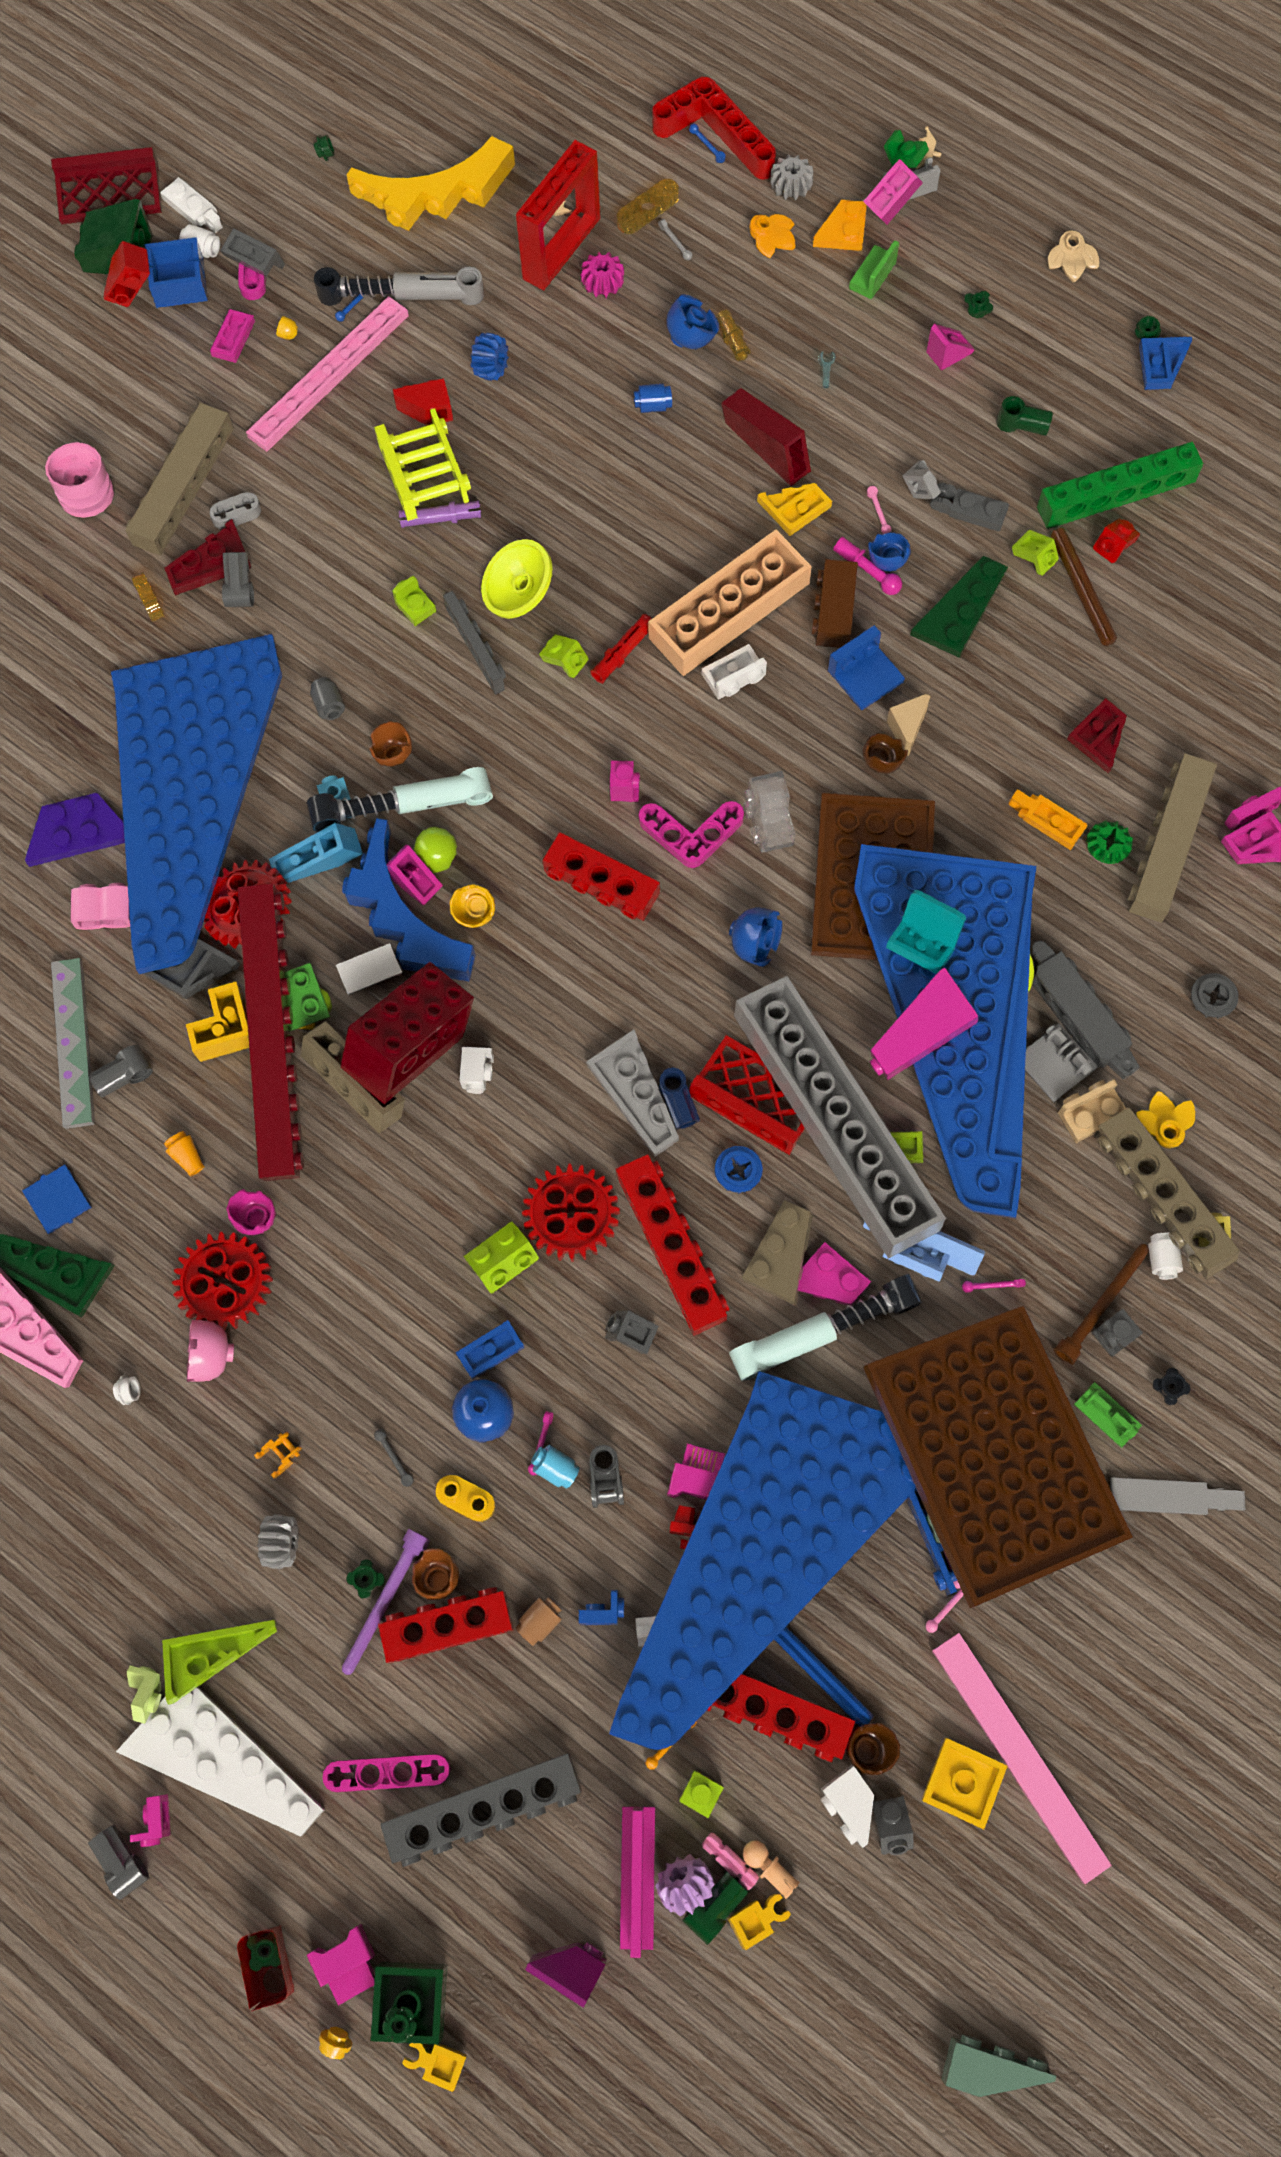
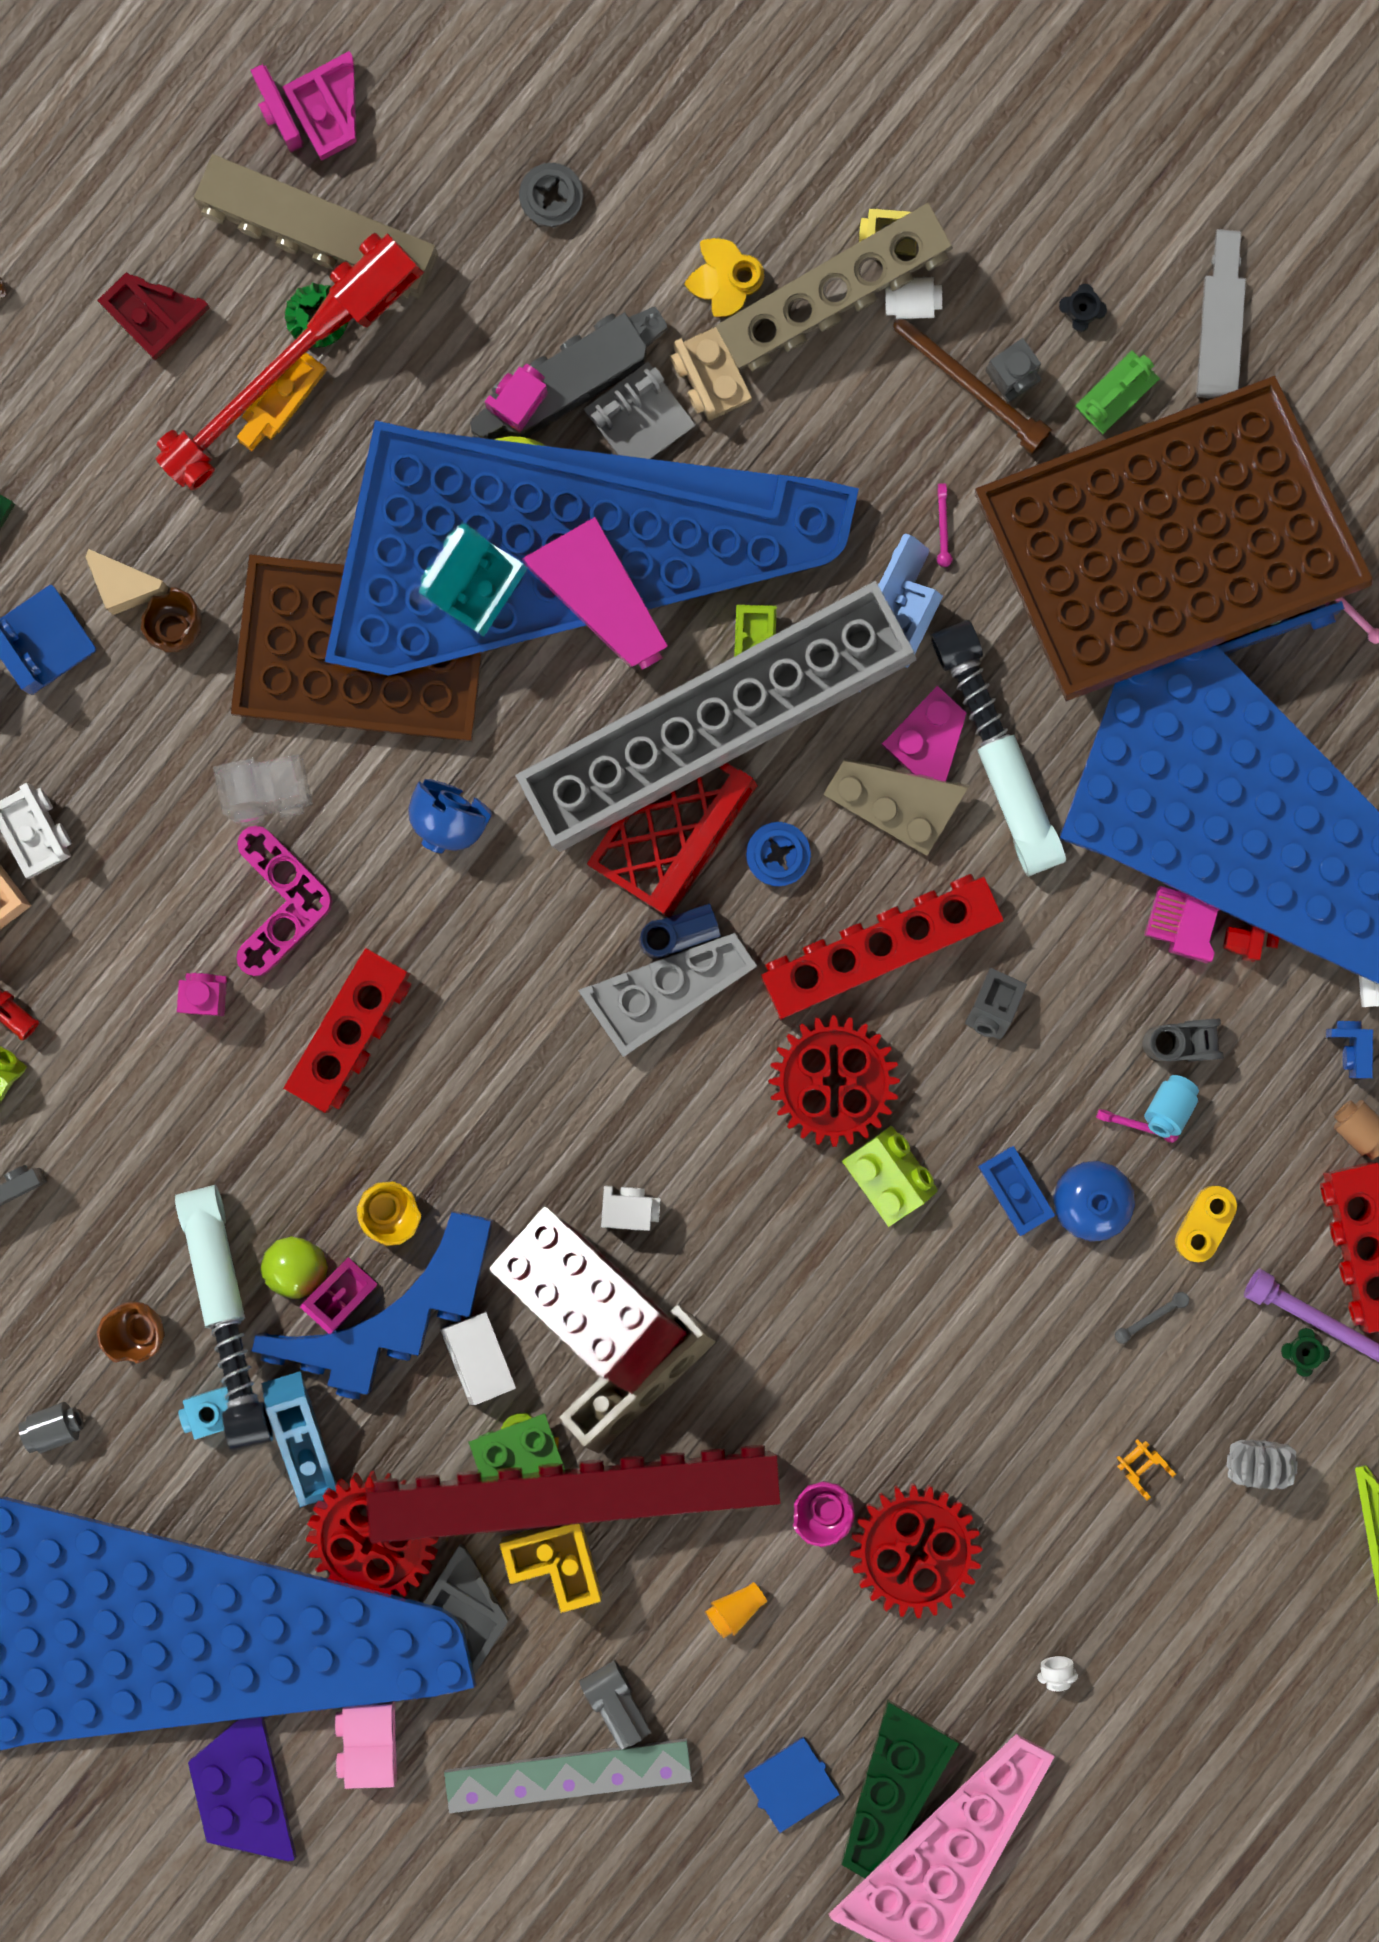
camera: 90 degrees left, 15 degrees up
bright pink cylinder [187,1320,234,1382] -> none
dark orange hair [412,1548,460,1600] -> none
none -> red bar [155,233,425,490]
none -> dark pink brick [485,364,548,433]

